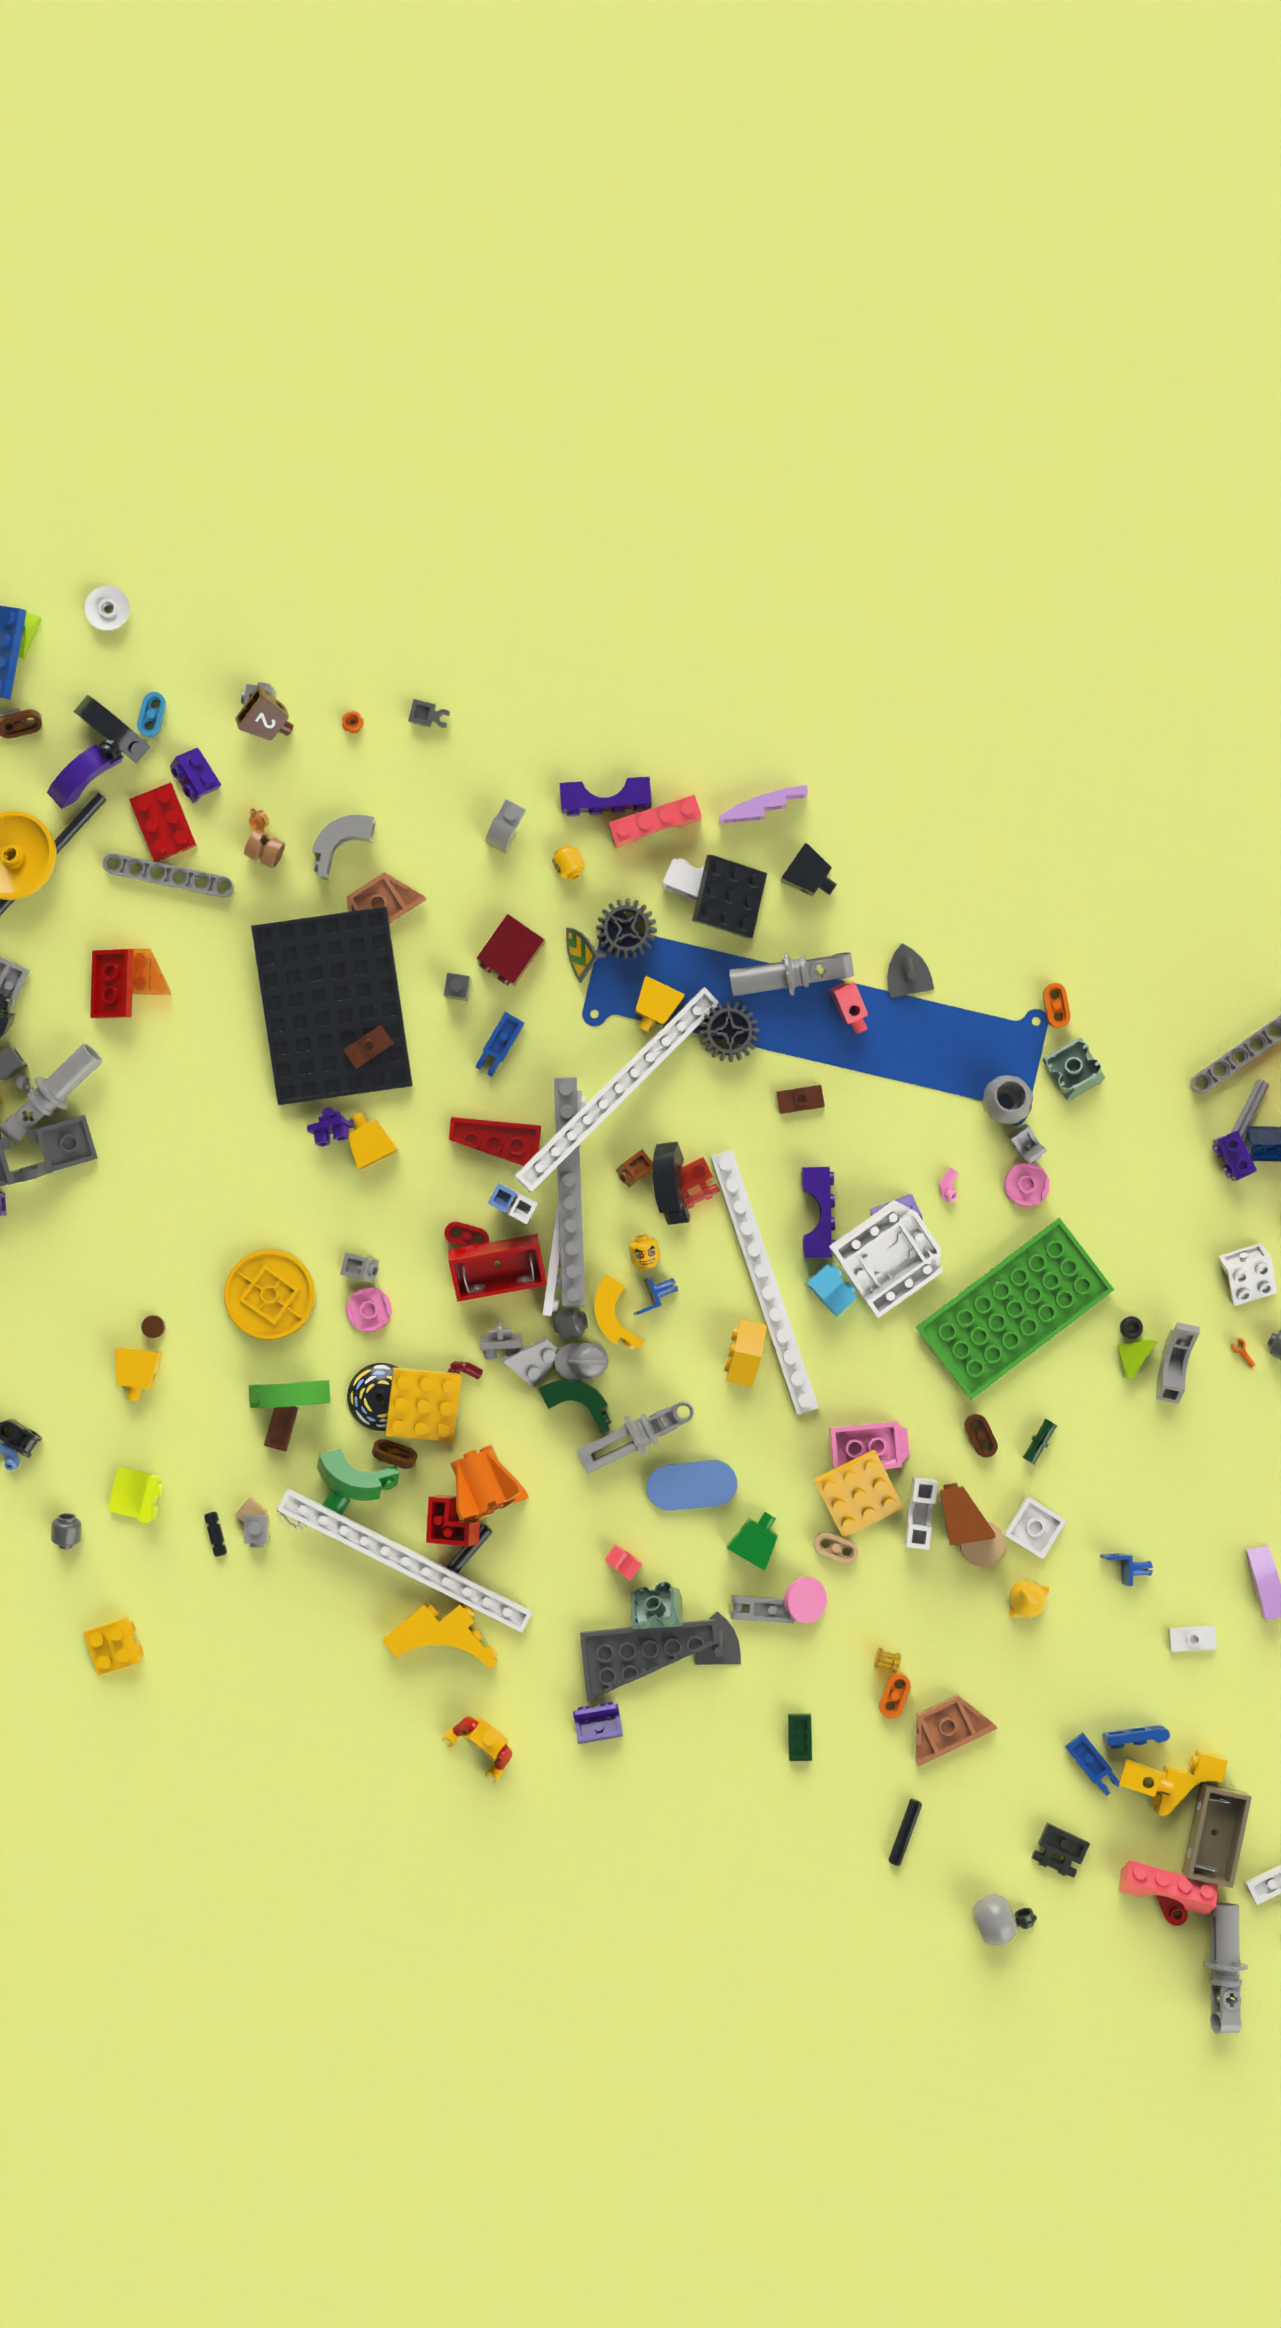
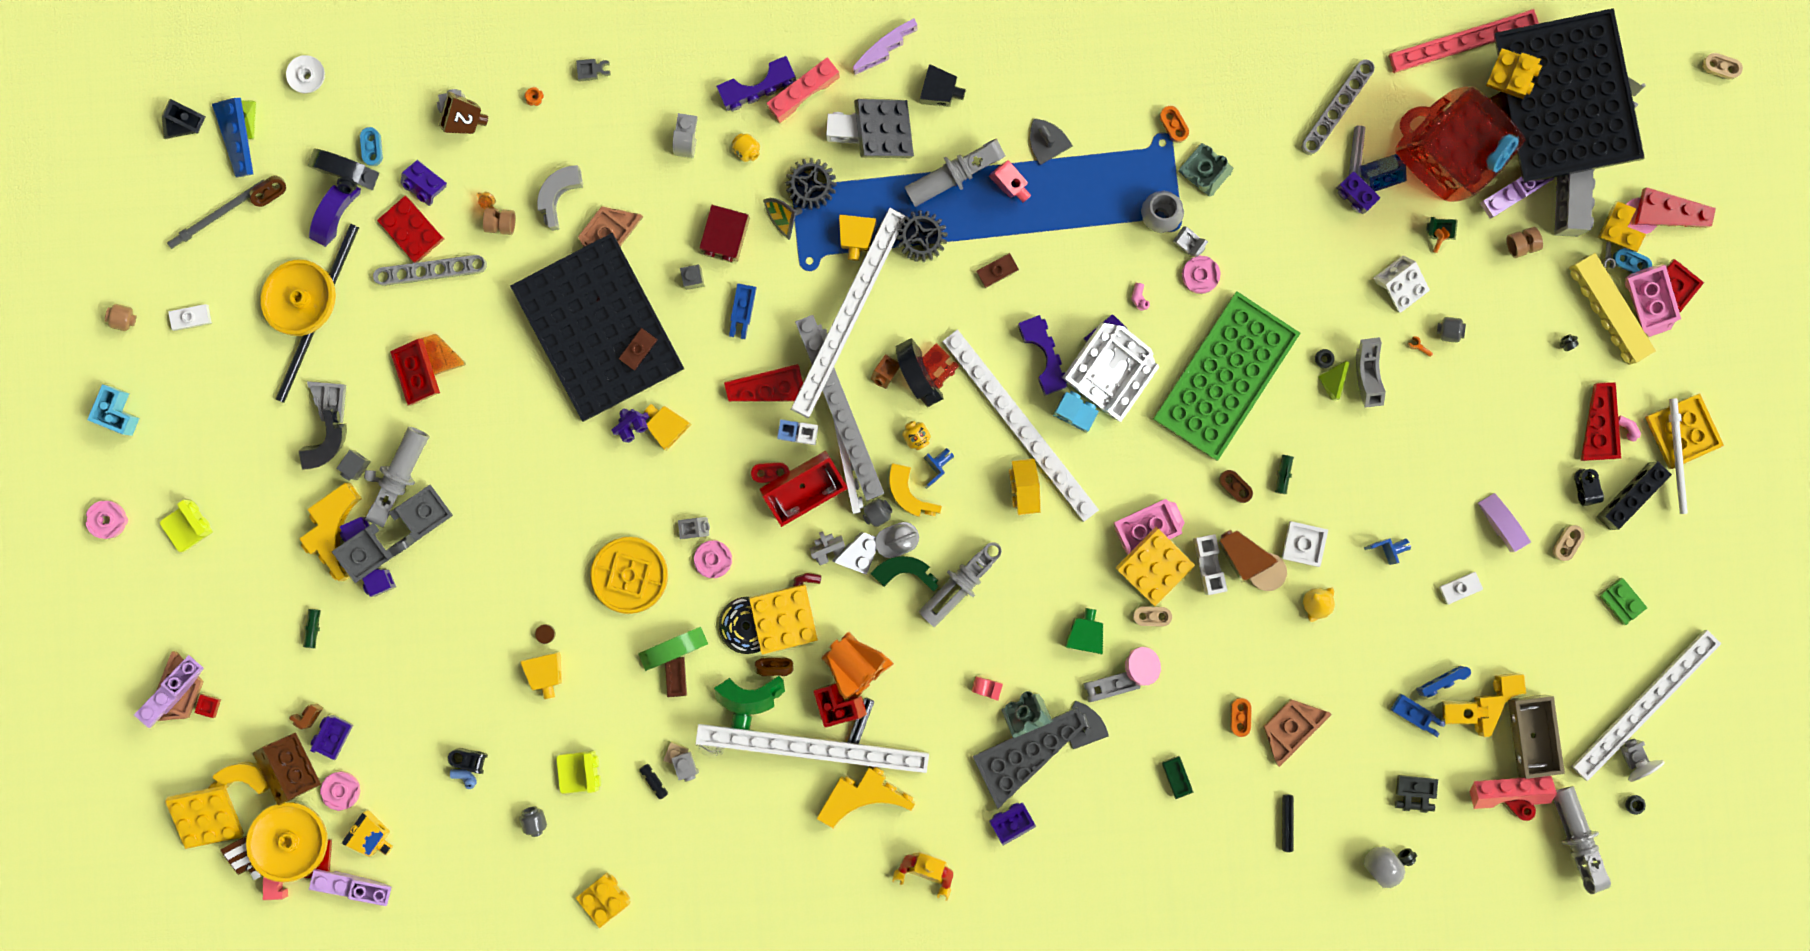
camera: 15 degrees left, 0 degrees up
medium blue tile [647,1460,737,1511] -> none
clear yellow bush [874,1647,901,1673] -> none

